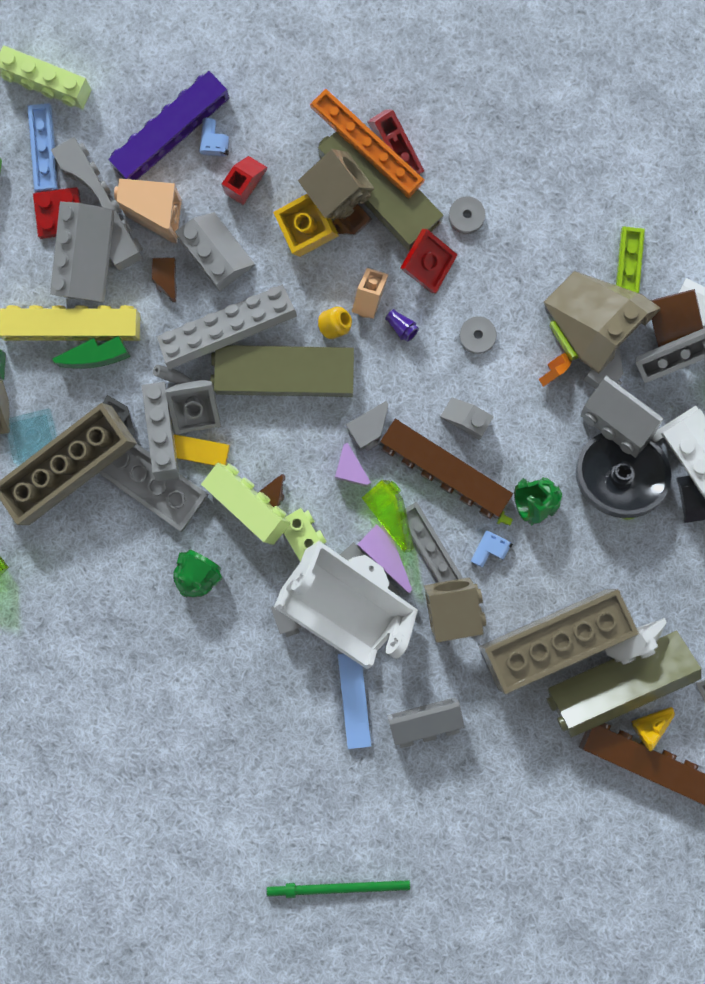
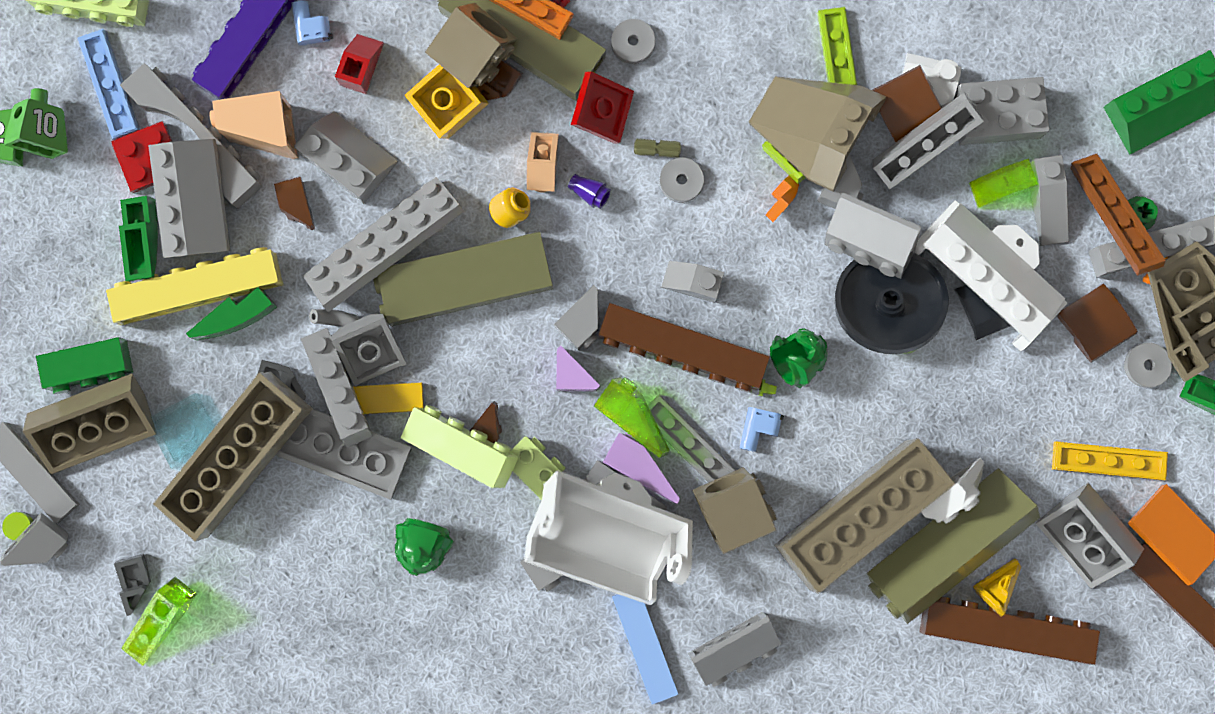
camera: 20 degrees left, 0 degrees up
none -> green slope [119,196,158,282]
none -> olive piece [634,139,681,158]

